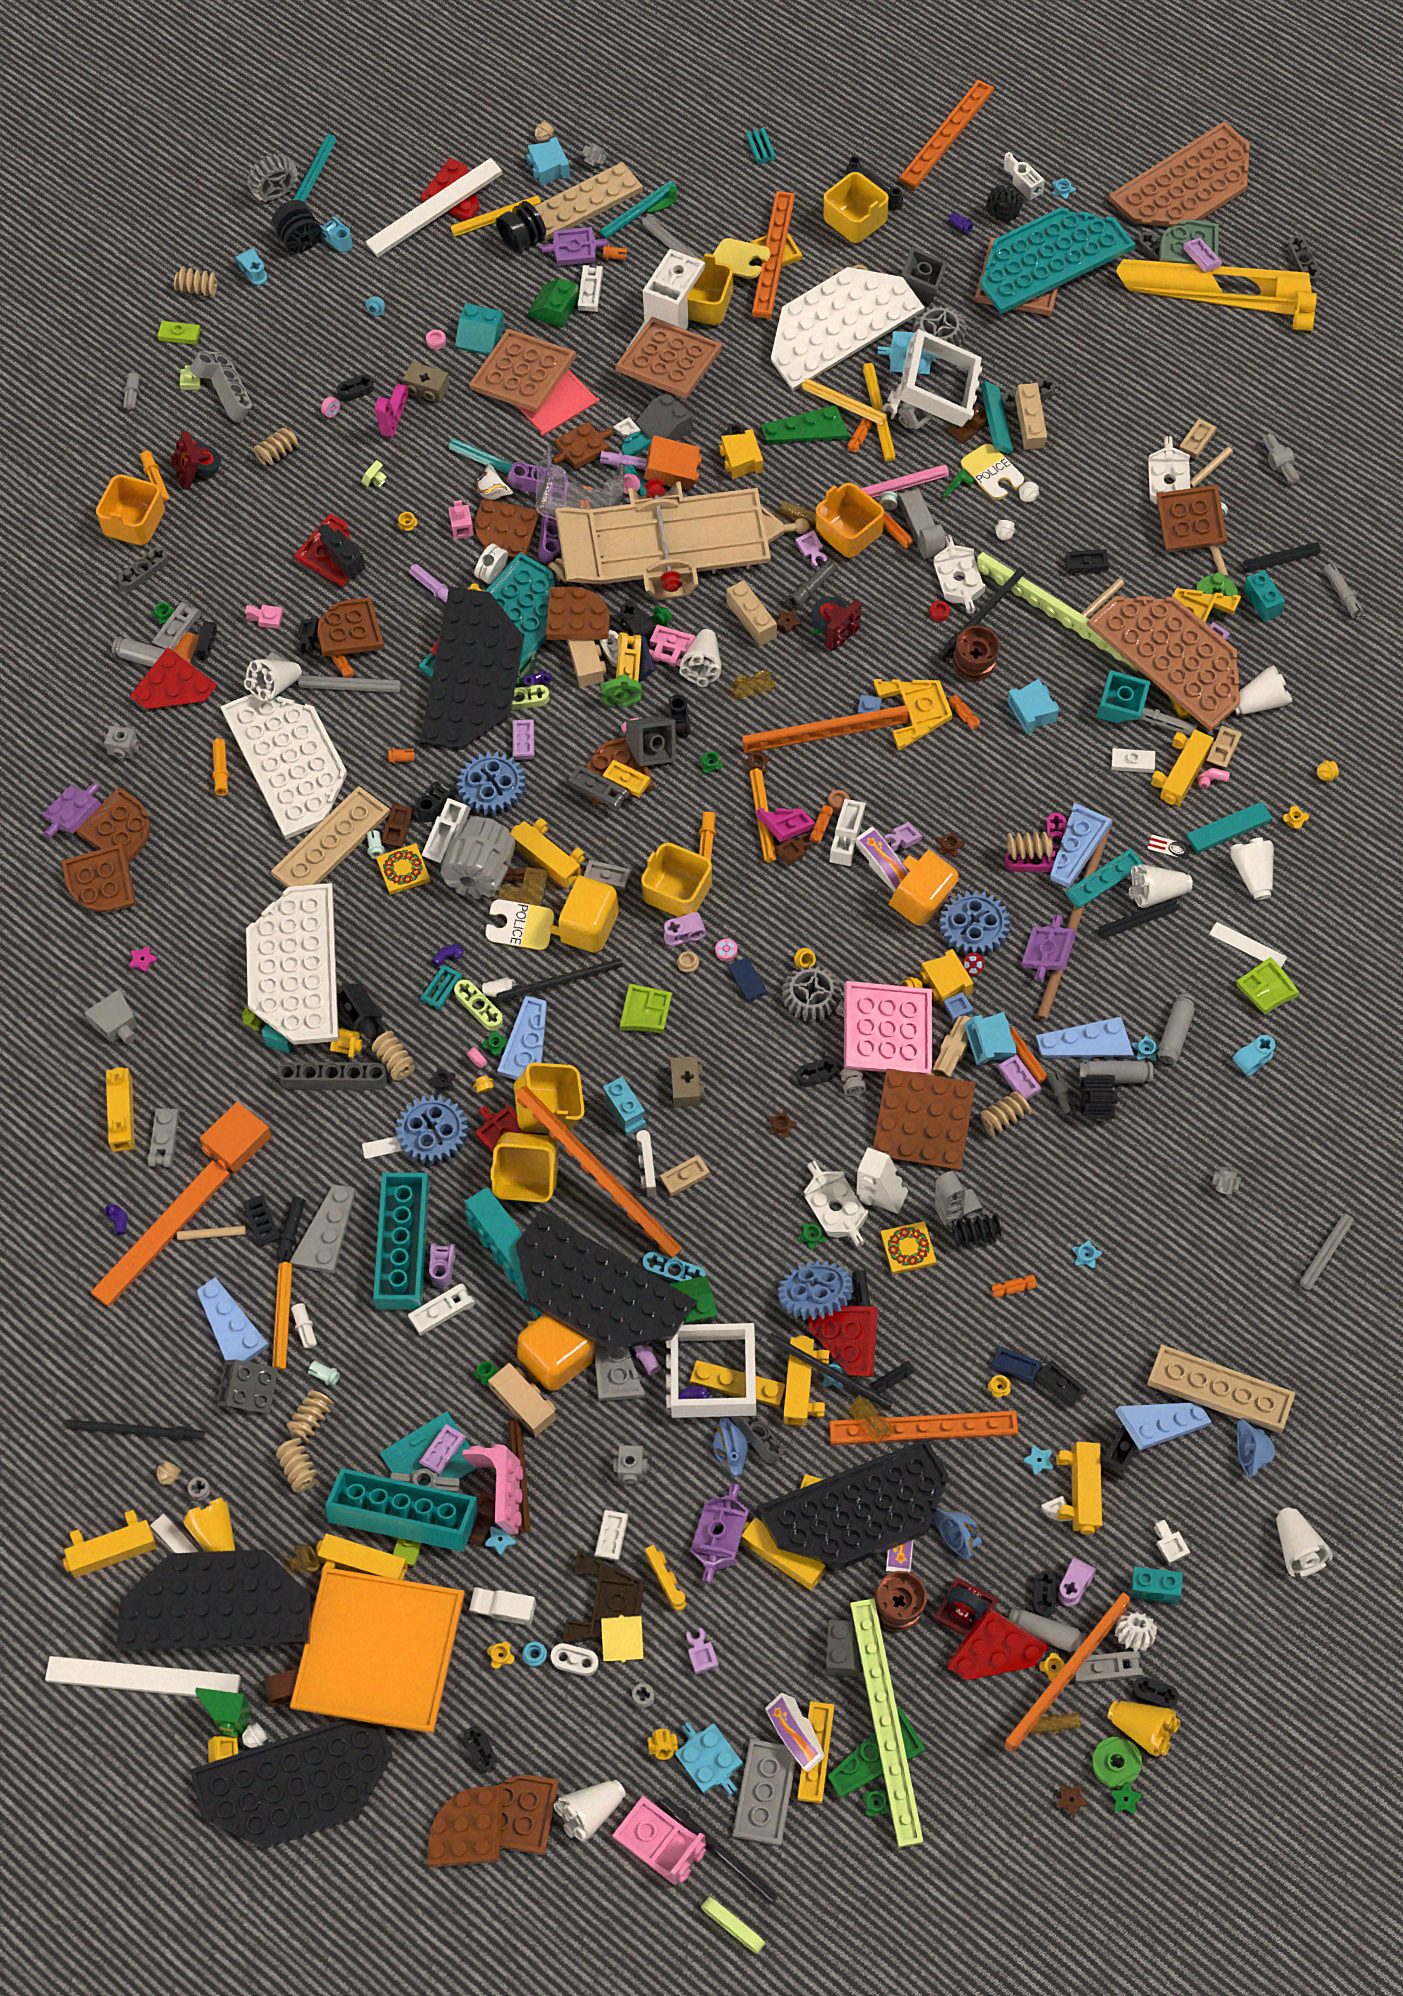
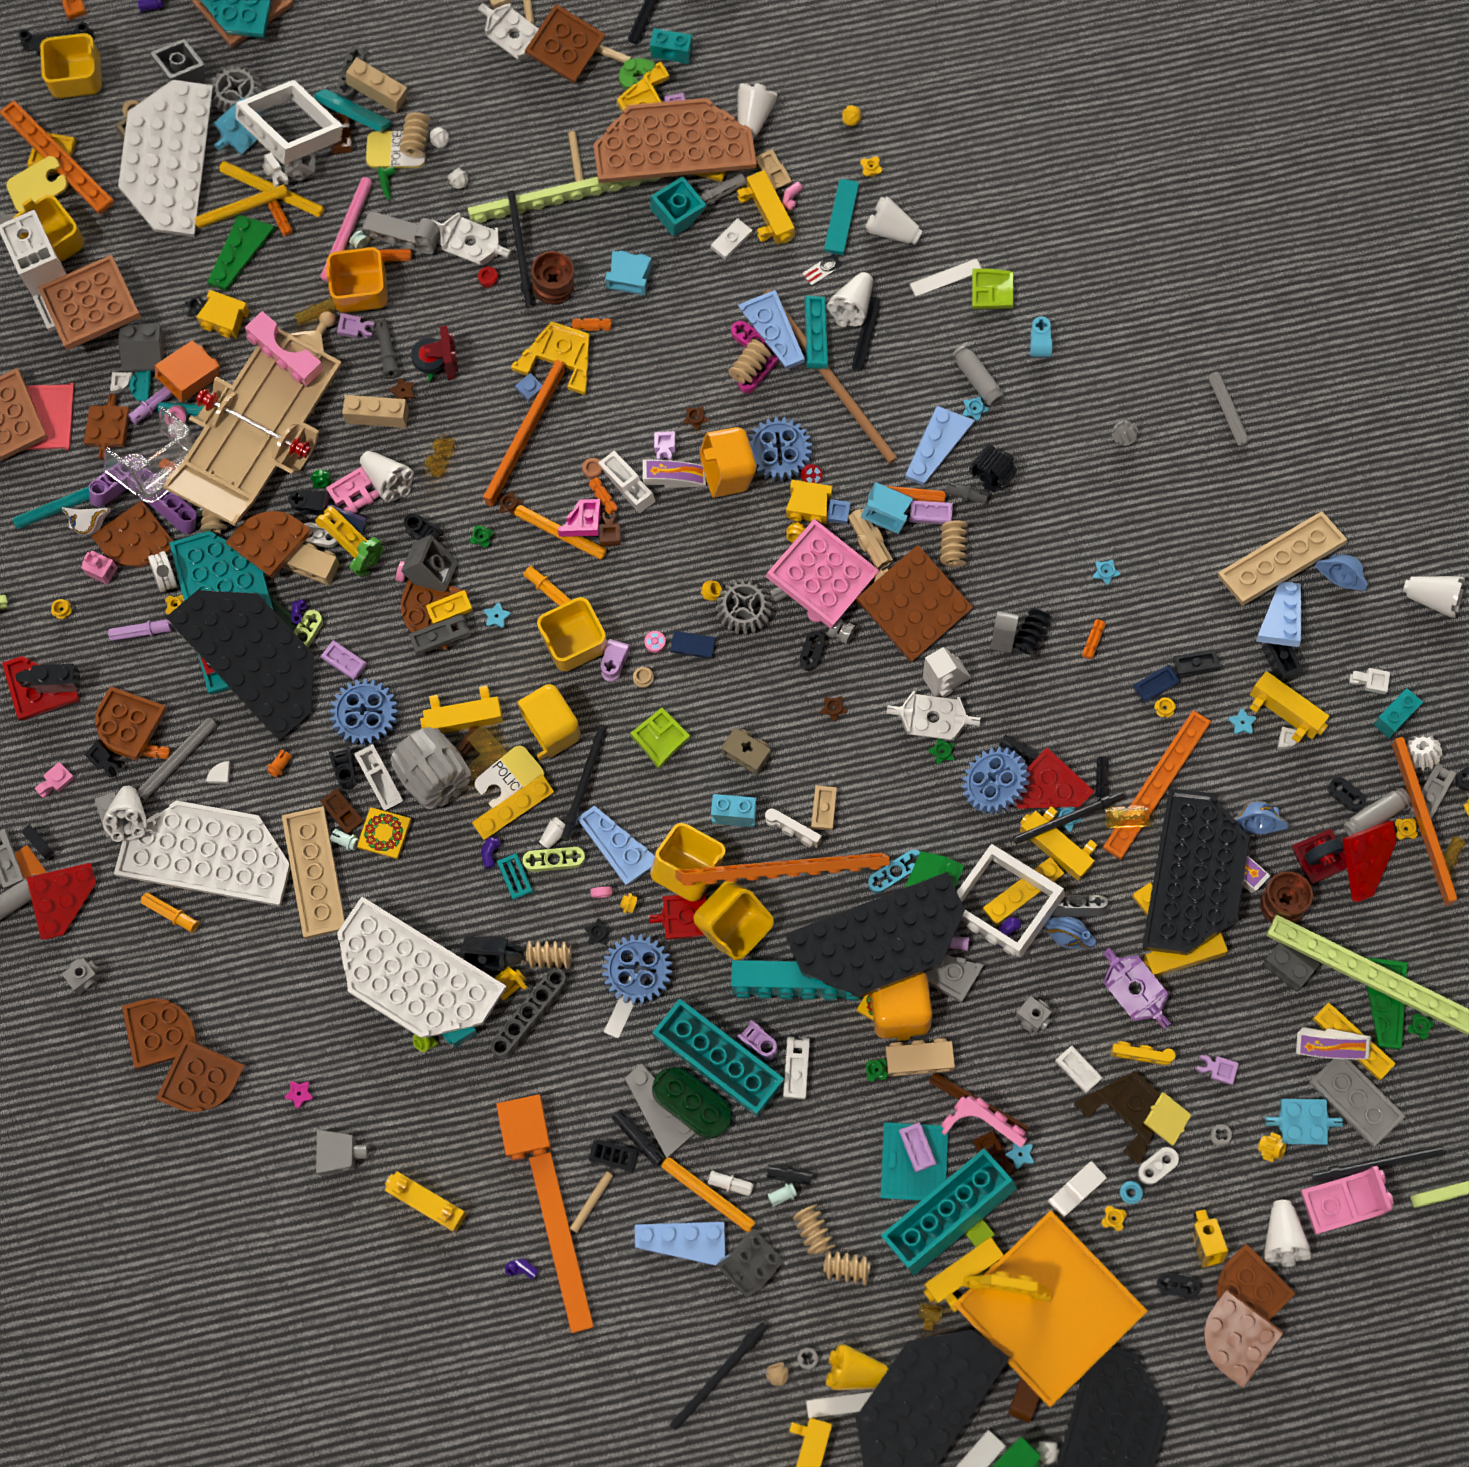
camera: 50 degrees left, 10 degrees up
medium lavender plate [42,782,101,838] -> none
light grey plate [148,1108,179,1167] -> none
light grey axle [390,1469,460,1493] -> none
green plate [482,1031,509,1056] -> none
light grey plate [584,860,631,891] -> none
tile [881,1221,937,1275] -> none
medium lavender plate [1022,914,1076,982] -> none
lavender piece [1058,1558,1096,1607] -> none
black plate [1065,549,1109,574] -> none
light grey axle [1079,1061,1153,1083] -> none
none -> white tile [206,761,231,784]
none -> bright pink arch [245,311,323,386]
none -> tan piece [400,113,430,158]
none -> yellow plate [471,774,554,840]
none -> medium azure plate [484,603,511,628]
none -> dark green tile [652,1067,731,1138]
none -> black pin [766,1164,812,1186]
none -> yellow wing [963,1272,1052,1301]
none -> yellow torso [1192,1210,1228,1268]

